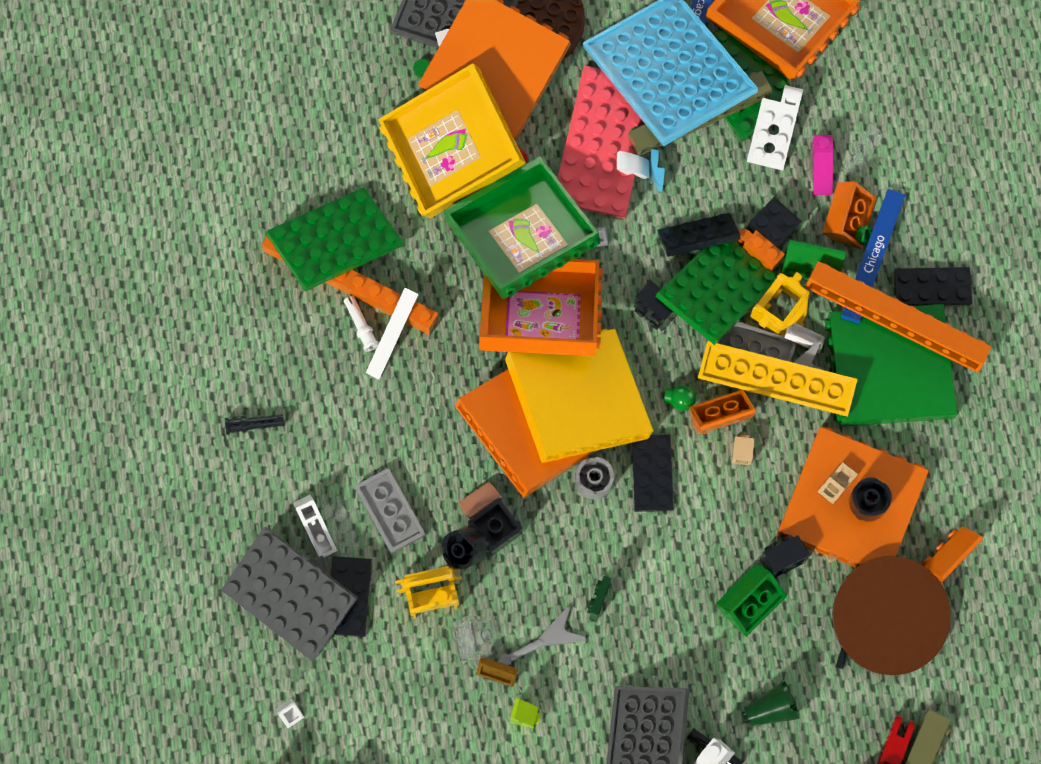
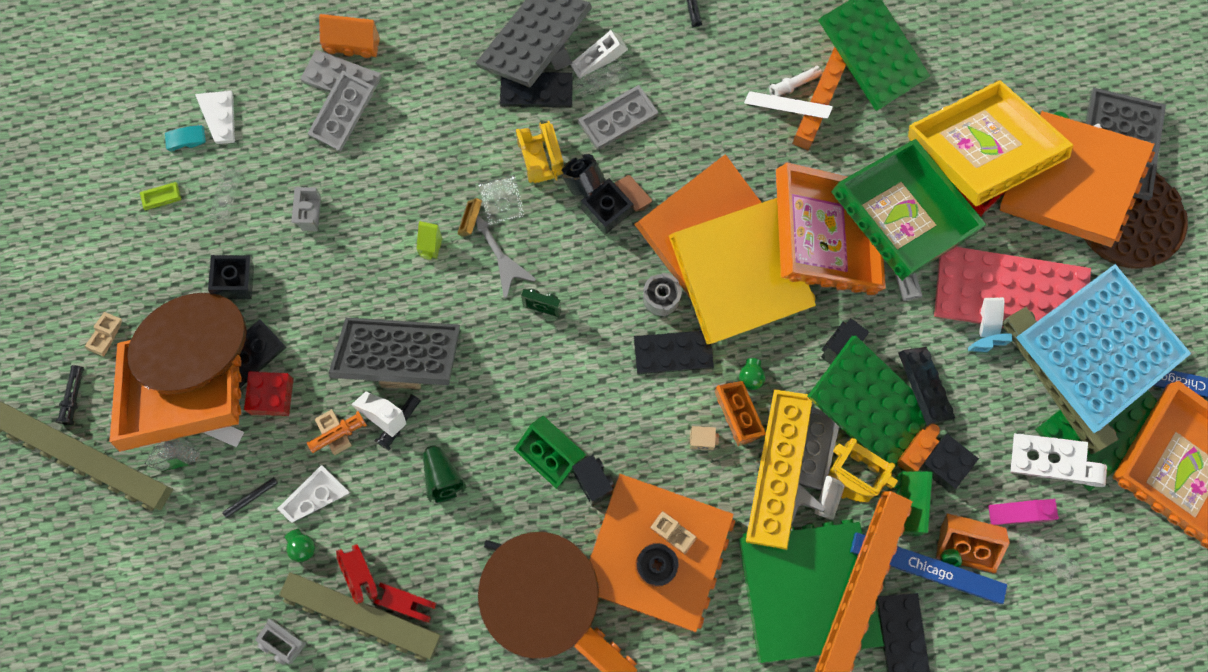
camera: 85 degrees right, 0 degrees up
white slope [275,698,304,728] -> none

